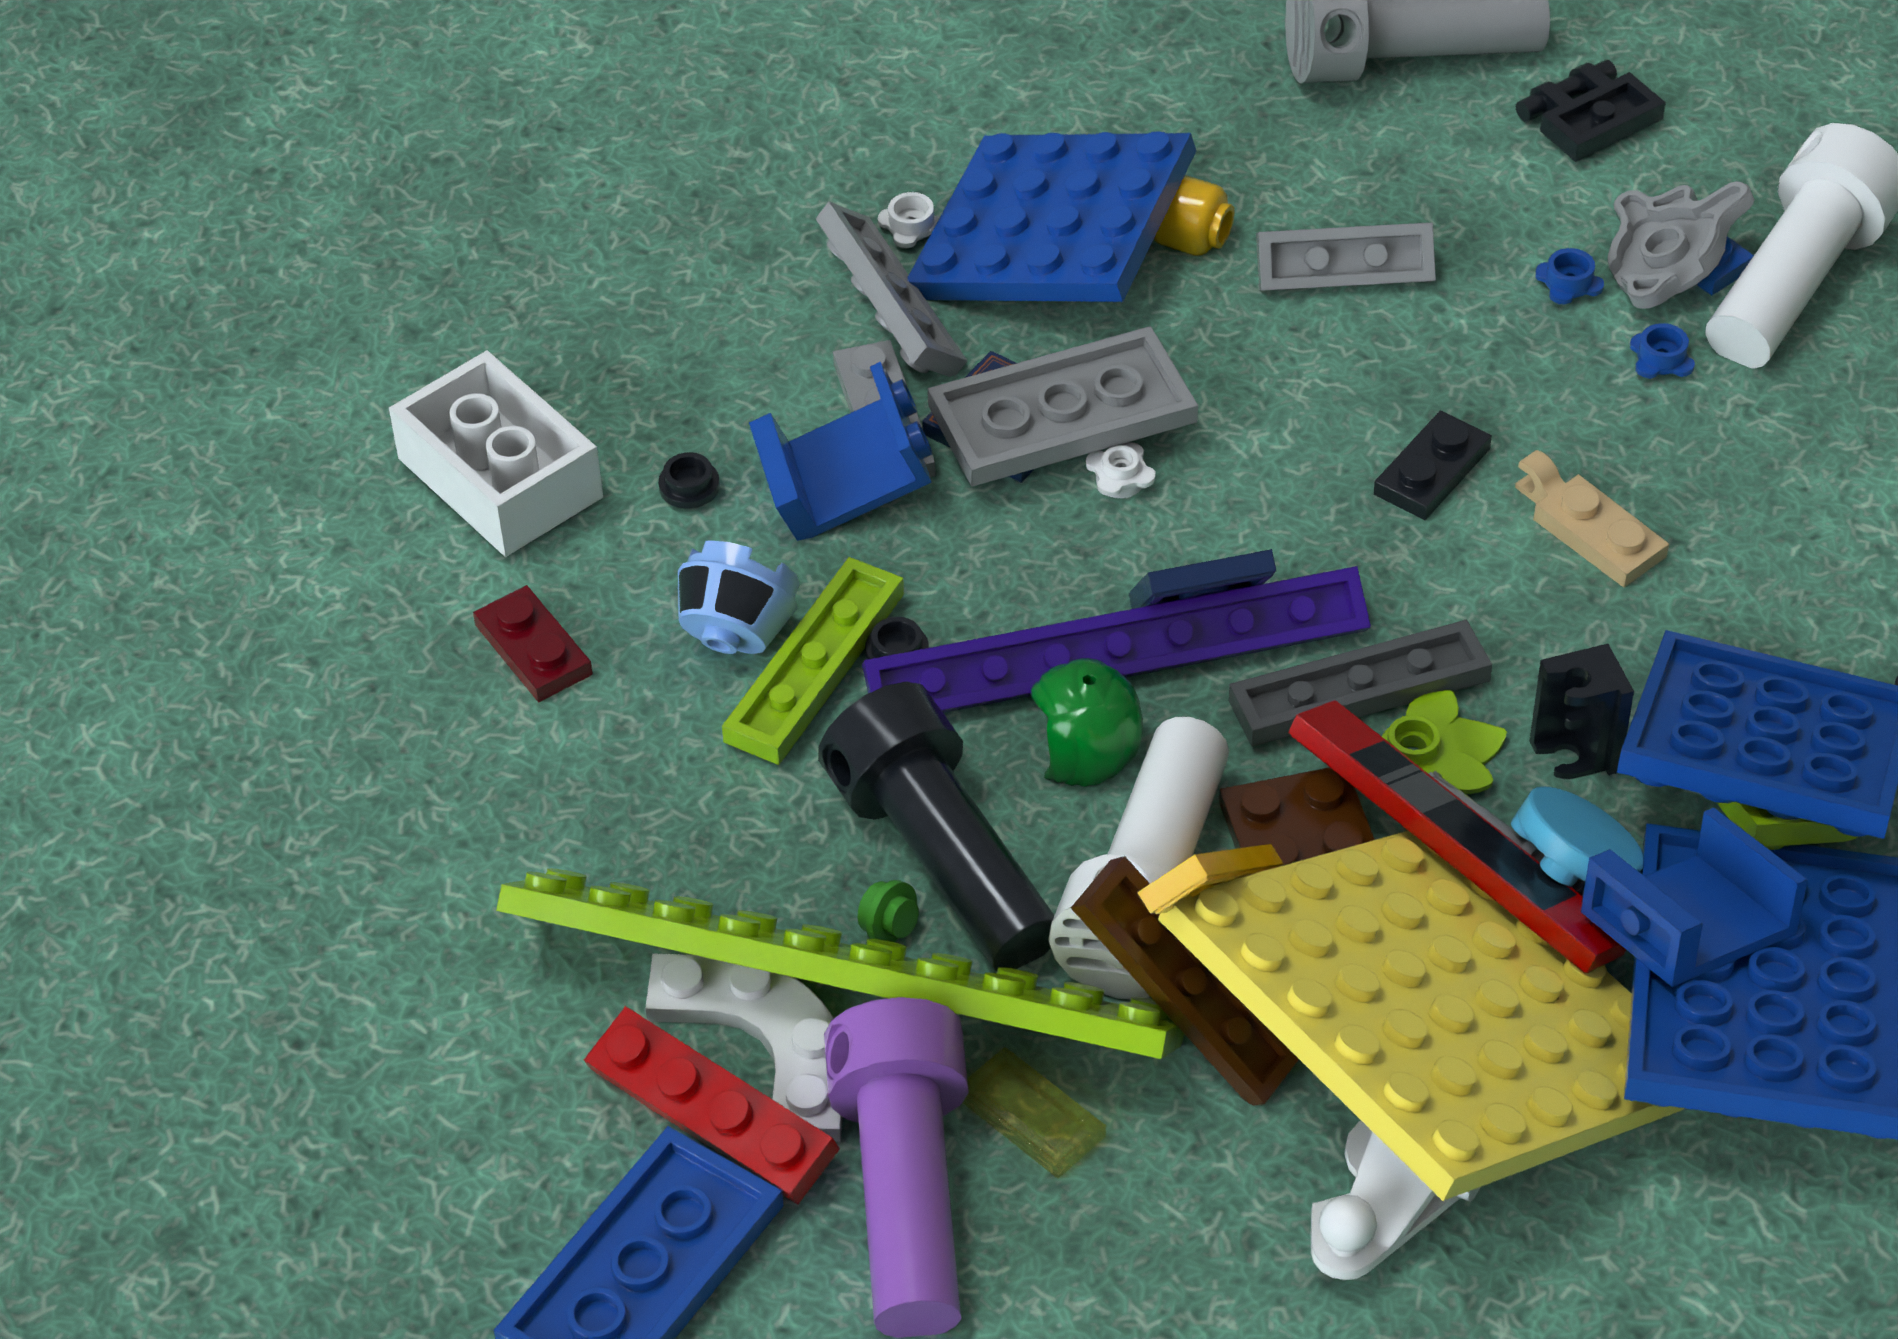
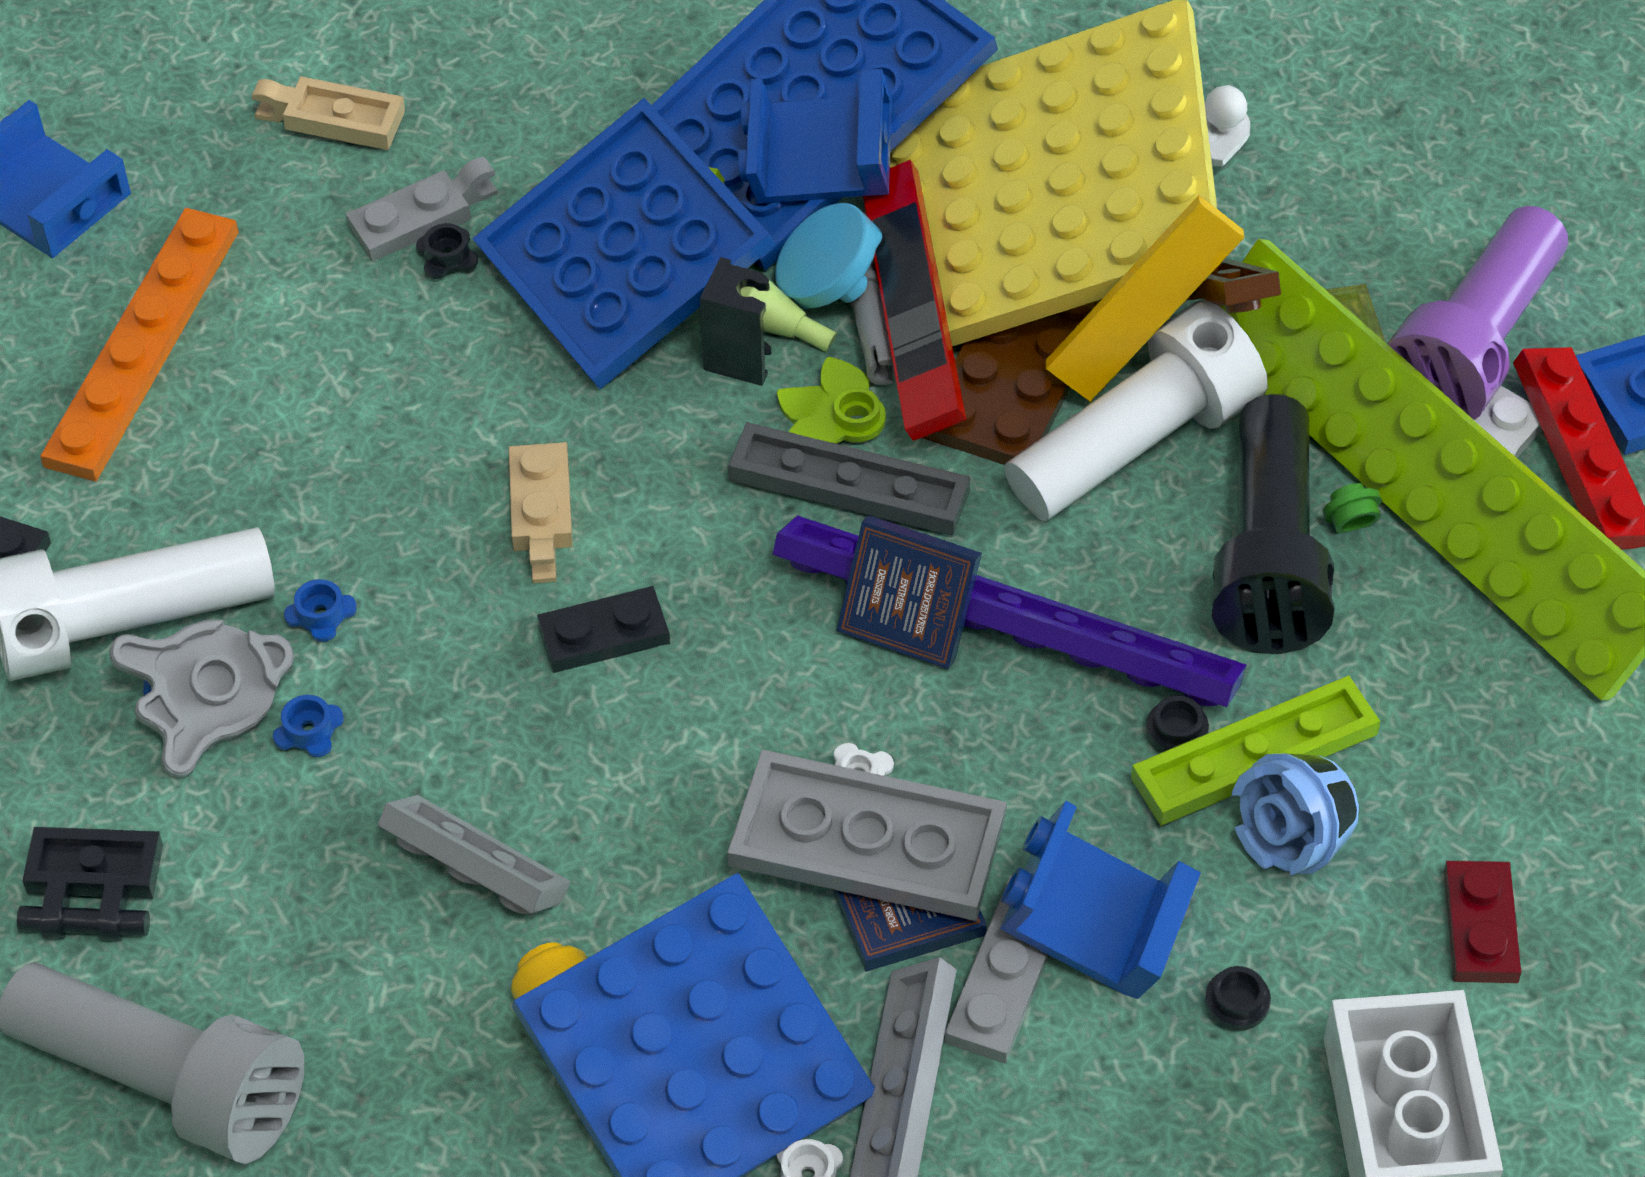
camera: 145 degrees left, 5 degrees up
green piece [1031,658,1143,787] -> none
none -> yellowish green cone [741,280,837,353]

